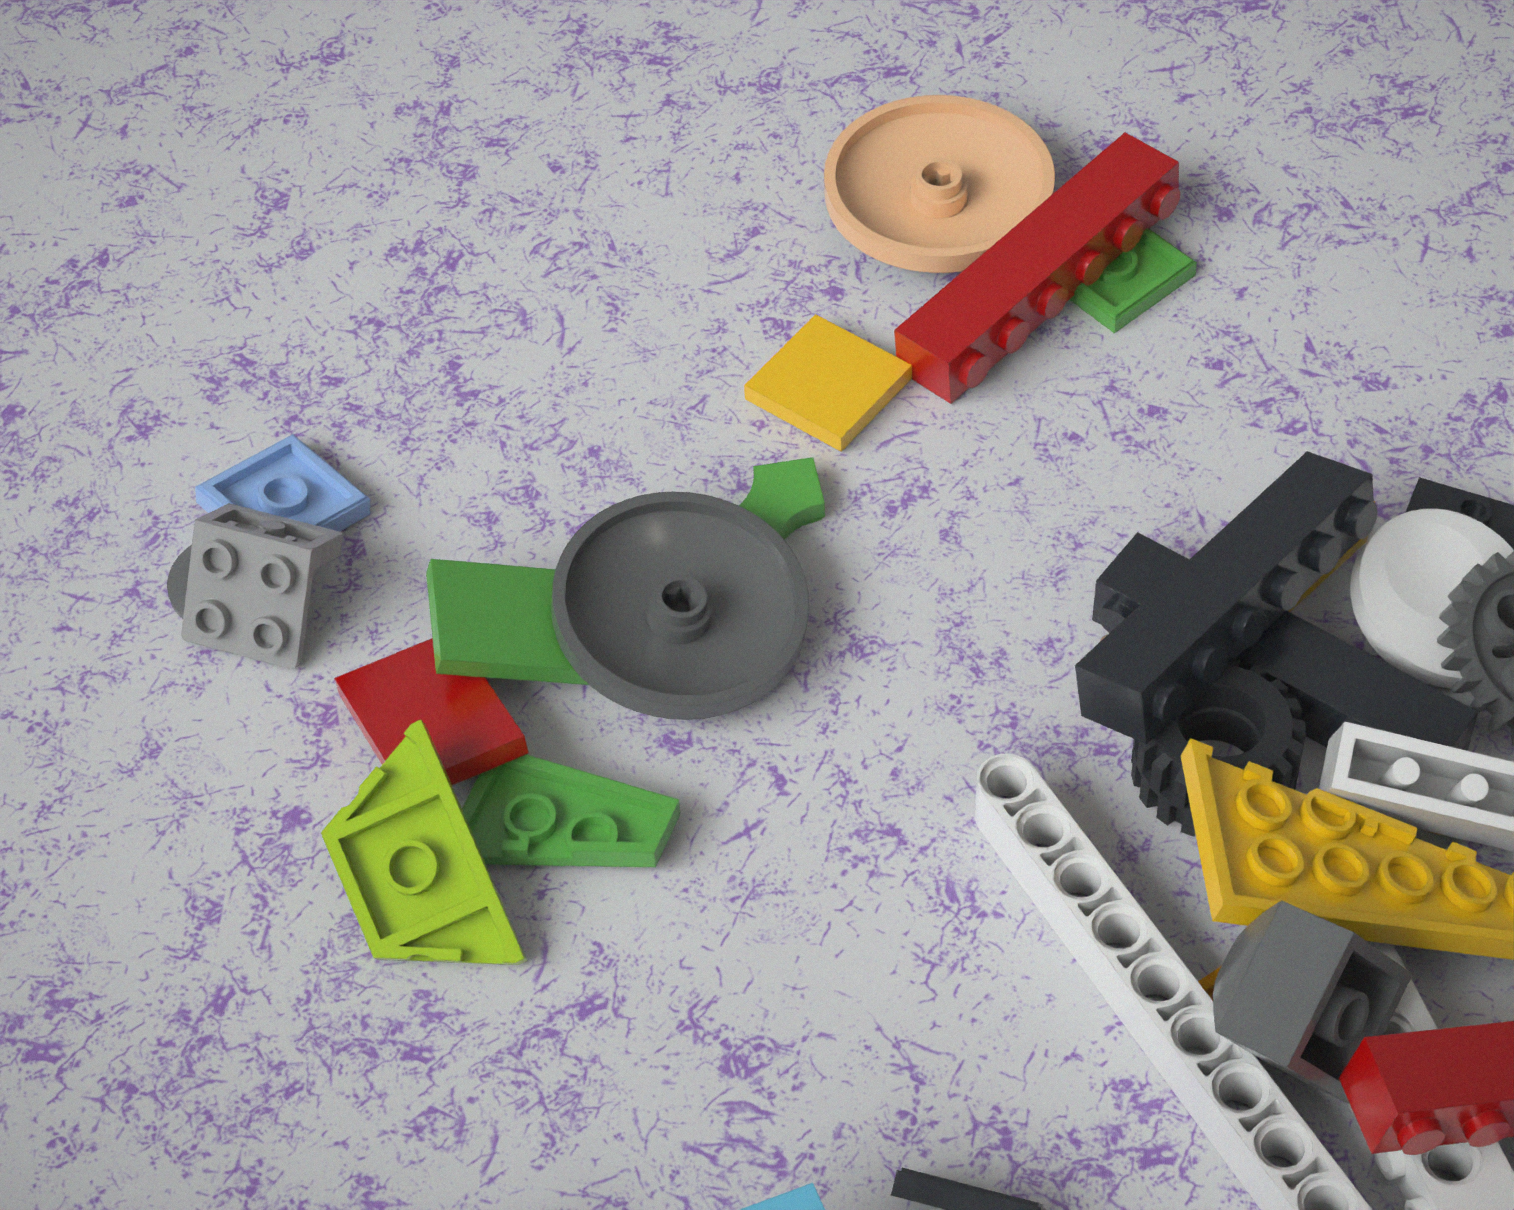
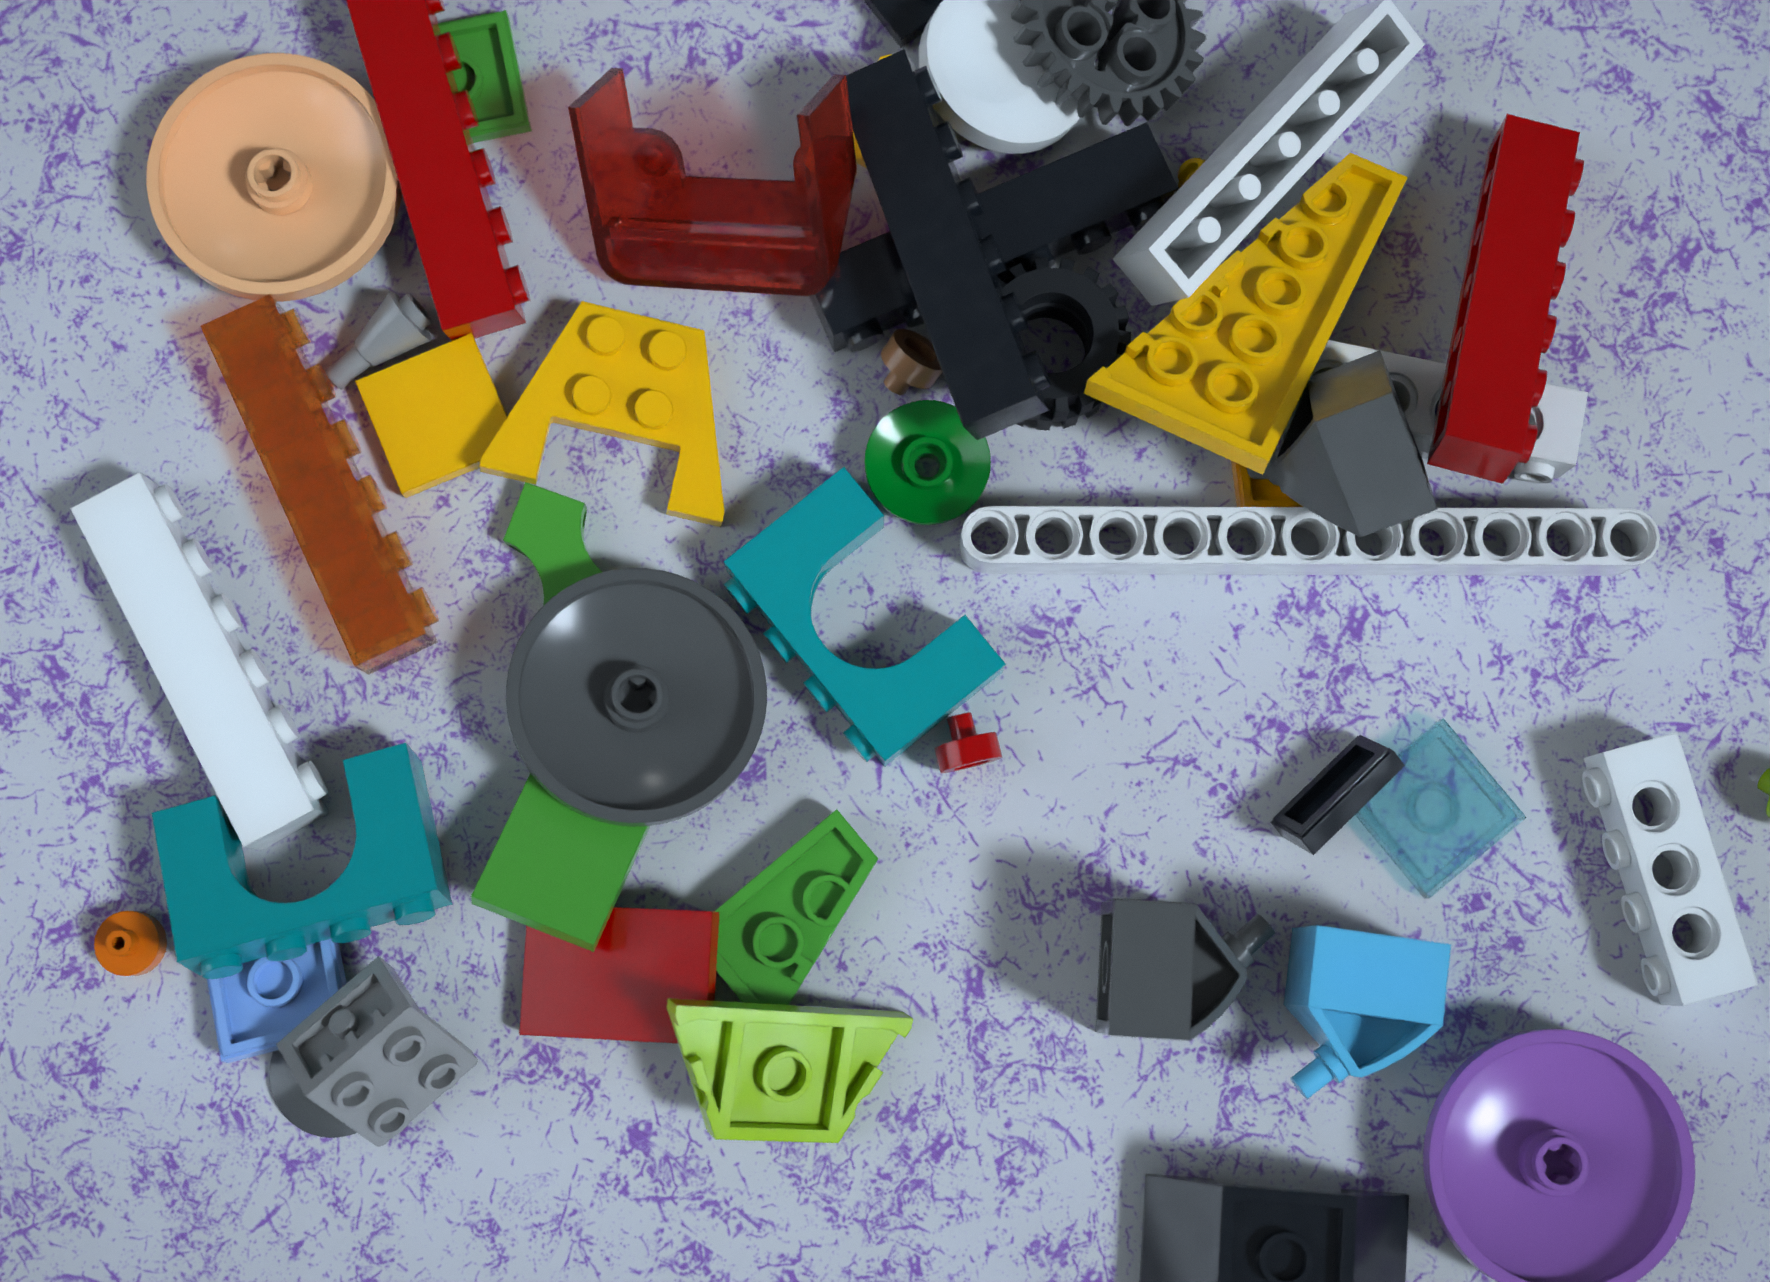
camera: 65 degrees left, 30 degrees up
none -> white brick [70,472,329,851]
none -> orange tile [94,911,167,976]
none -> teal arch [152,742,452,979]
none -> clear orange brick [200,294,439,675]
none -> light grey cone [325,291,433,390]
none -> yellow wing [479,301,725,527]
none -> clear red windscreen [568,68,857,296]
none -> teal arch [723,467,1006,767]
none -> green dish [864,400,991,525]
none -> red tile [934,712,1003,773]
none -> dark grey piece [1095,899,1275,1041]

